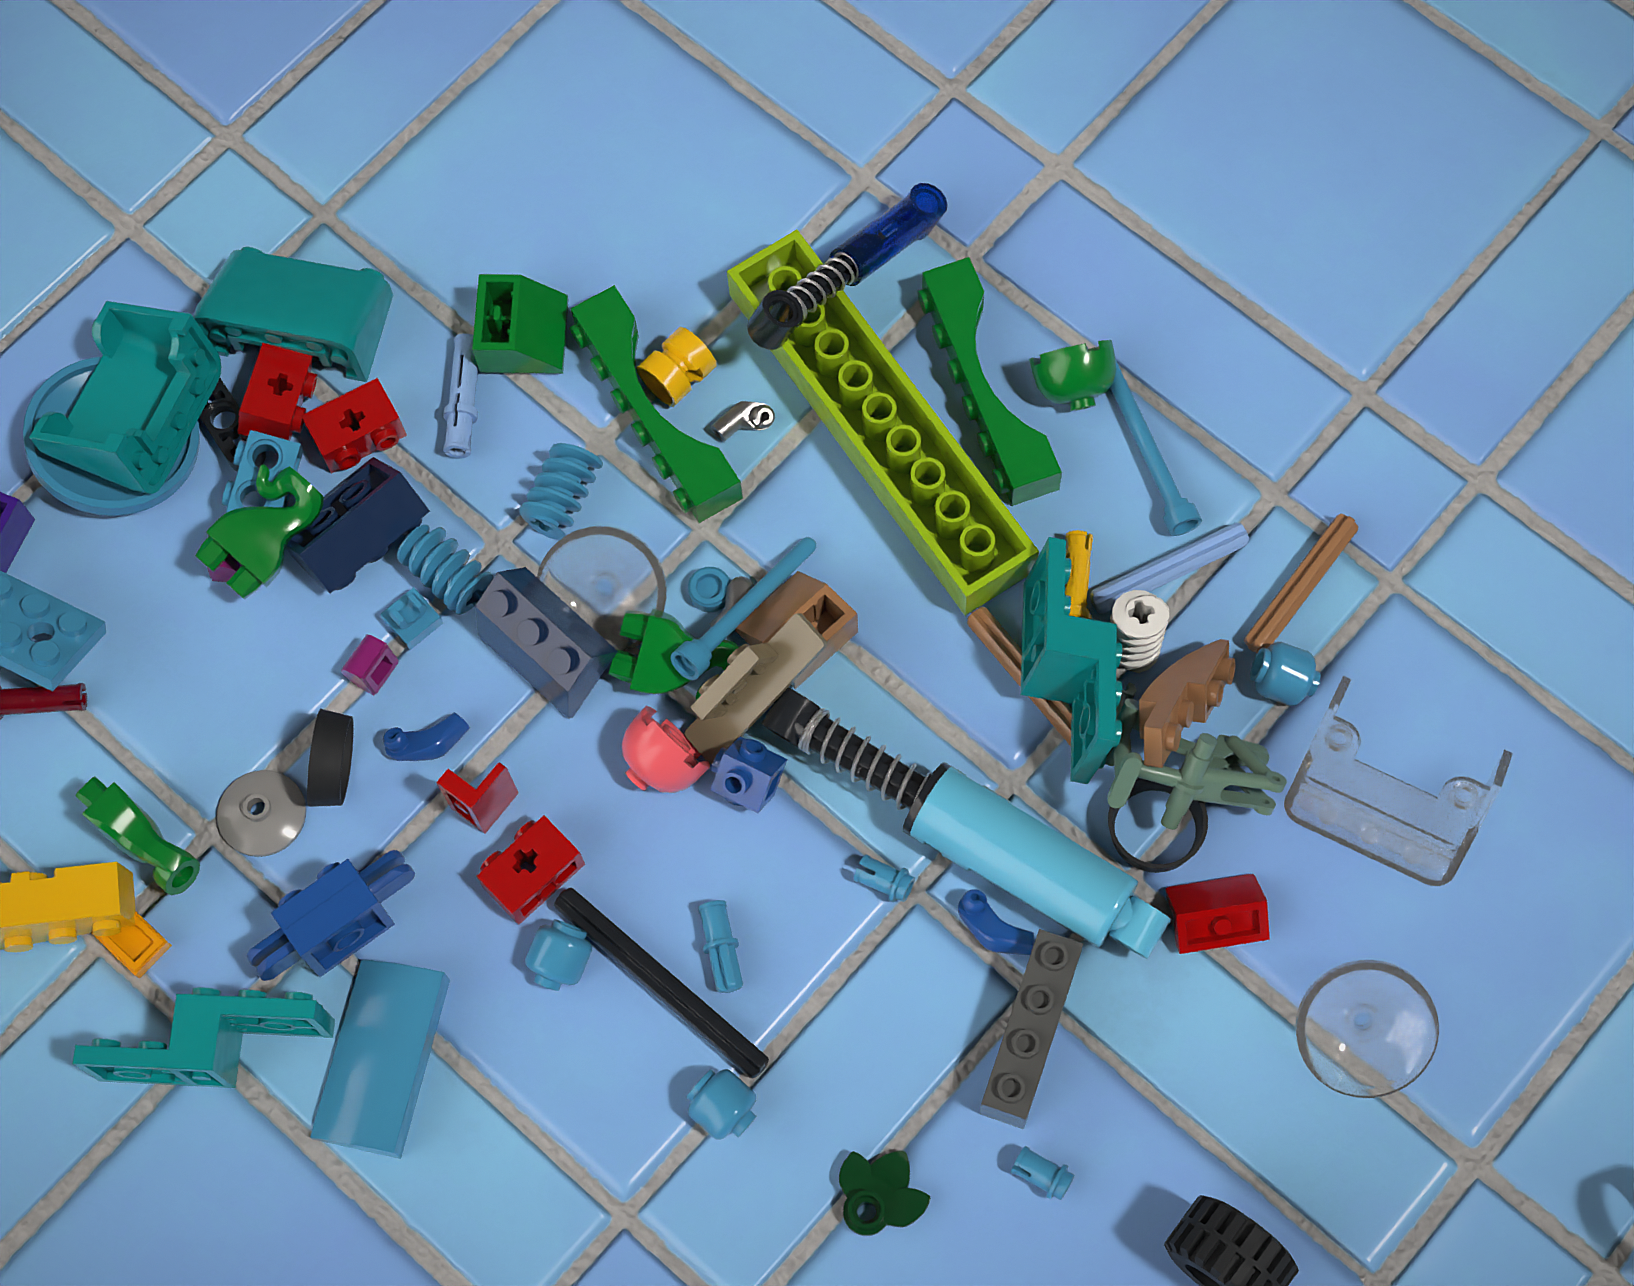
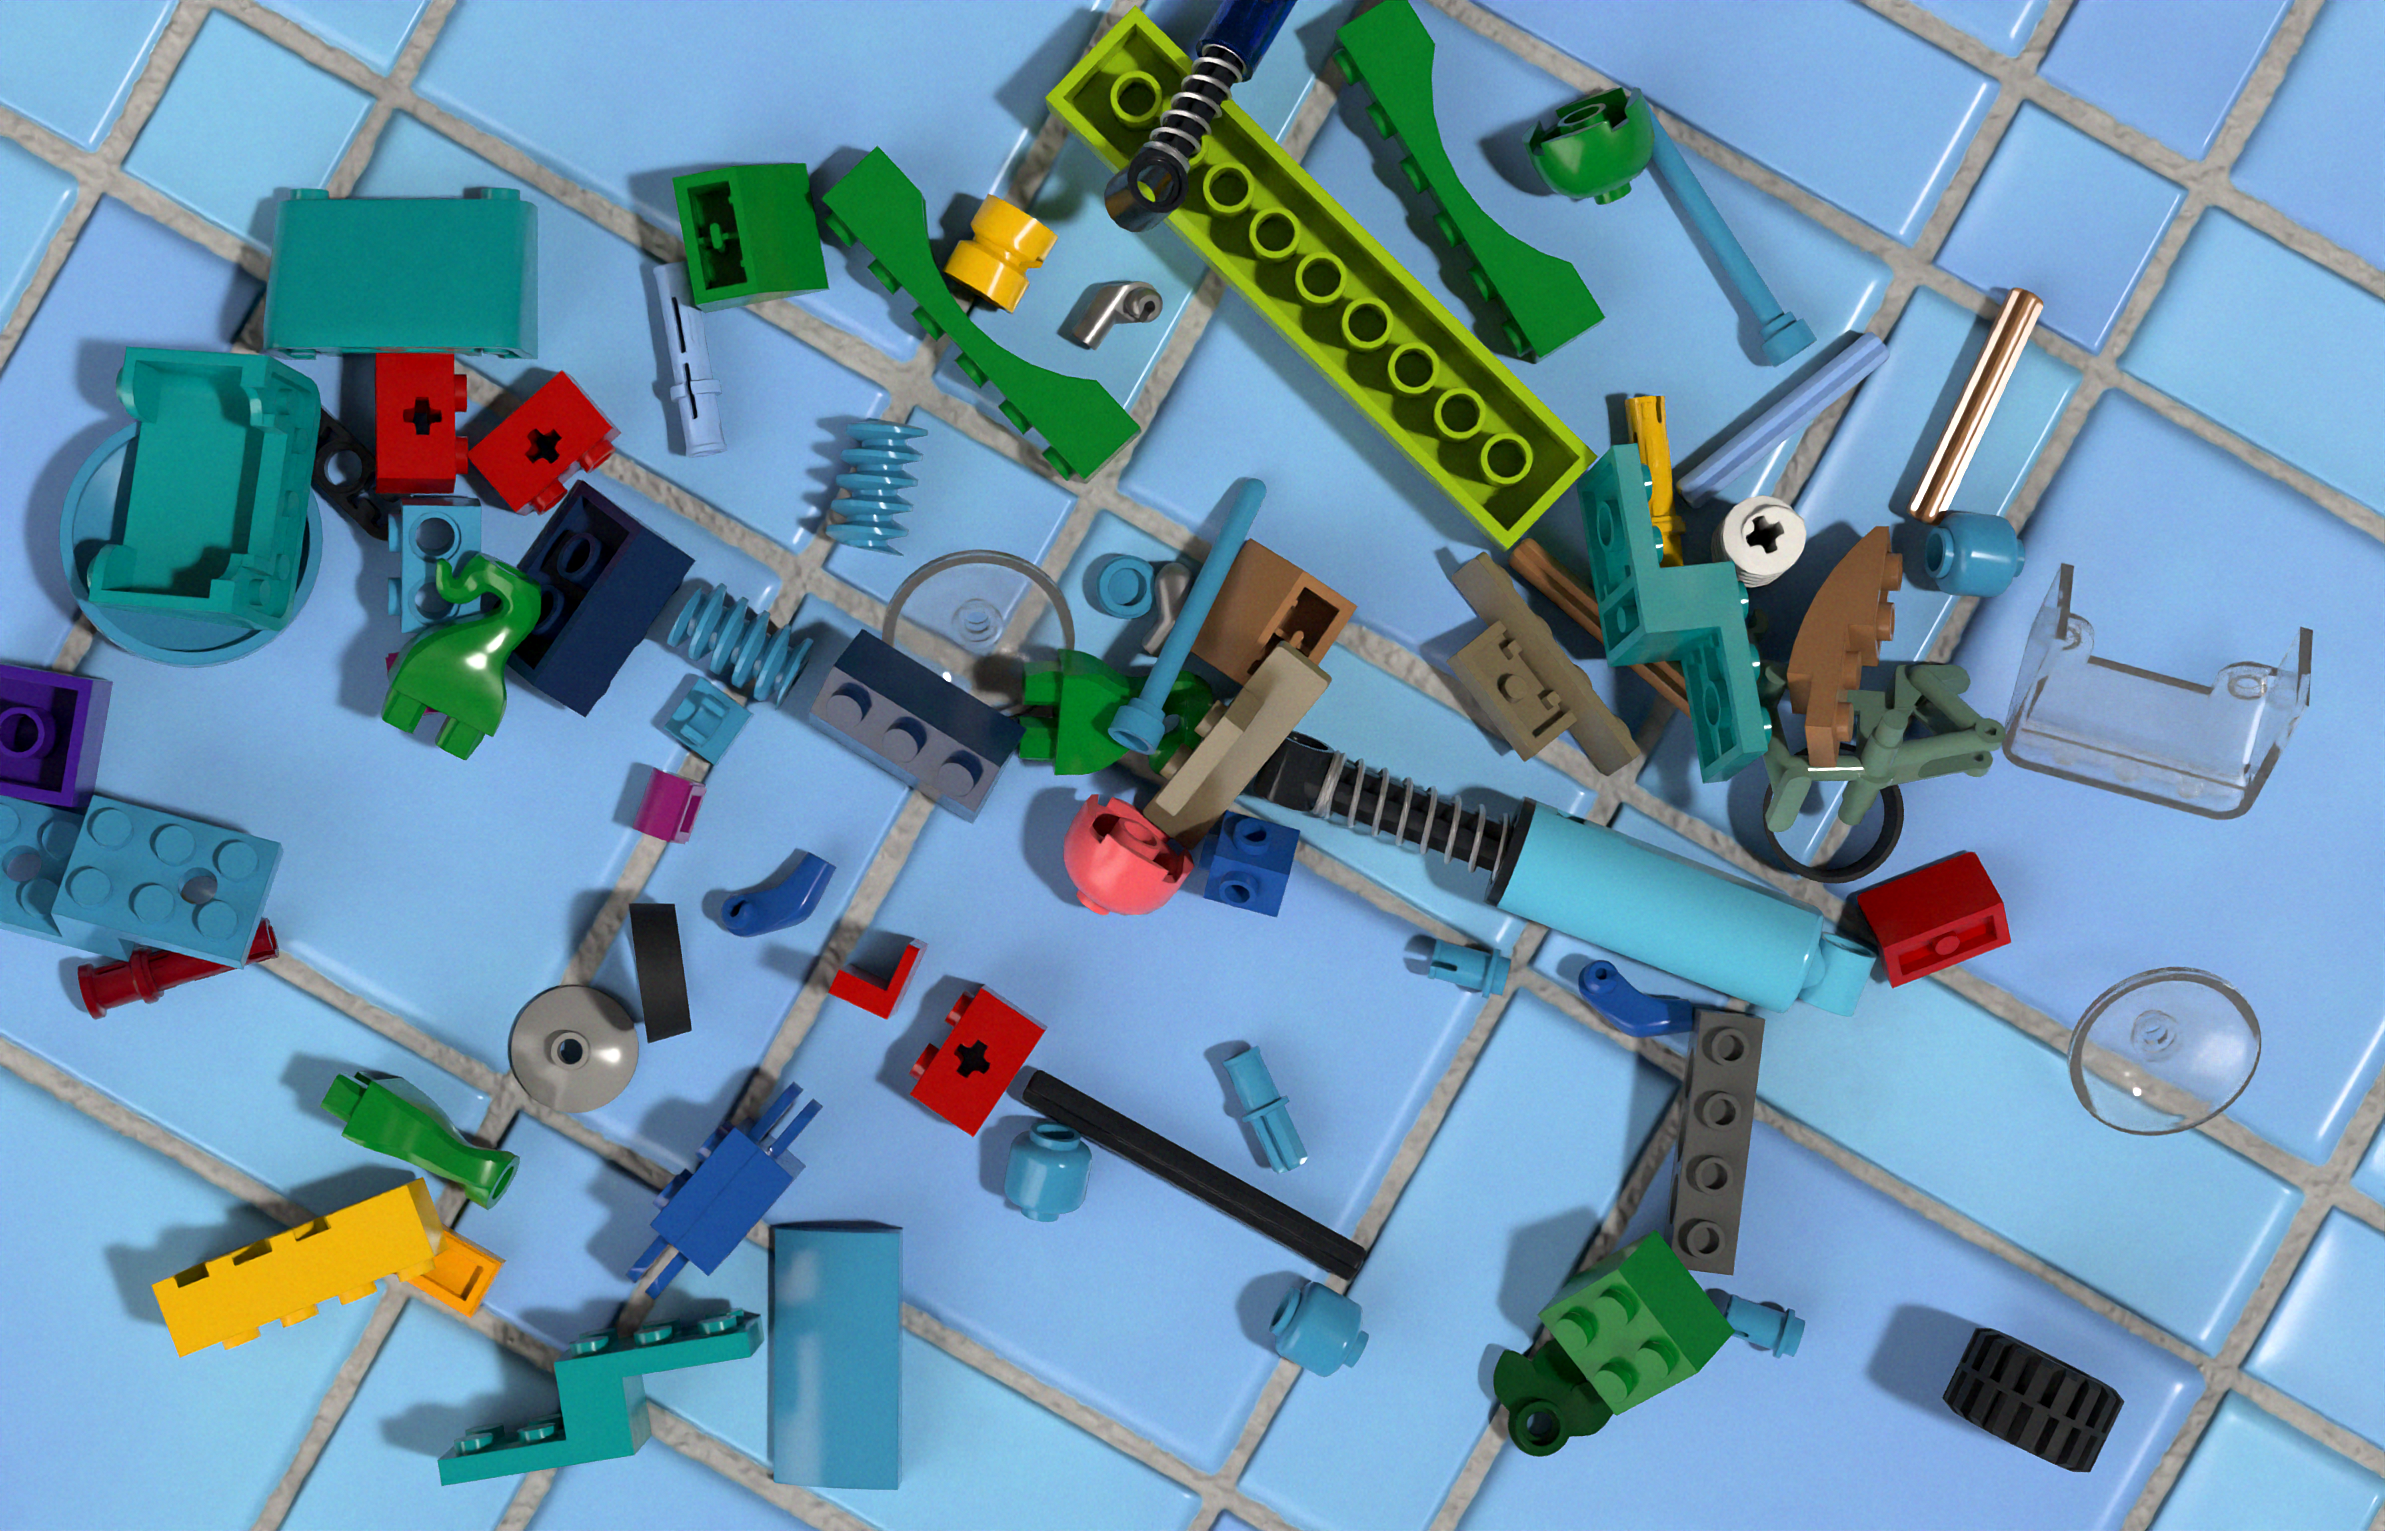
camera: 20 degrees left, 20 degrees up
none -> dark tan bracket [1446,552,1641,776]
none -> green brick [1537,1229,1735,1416]

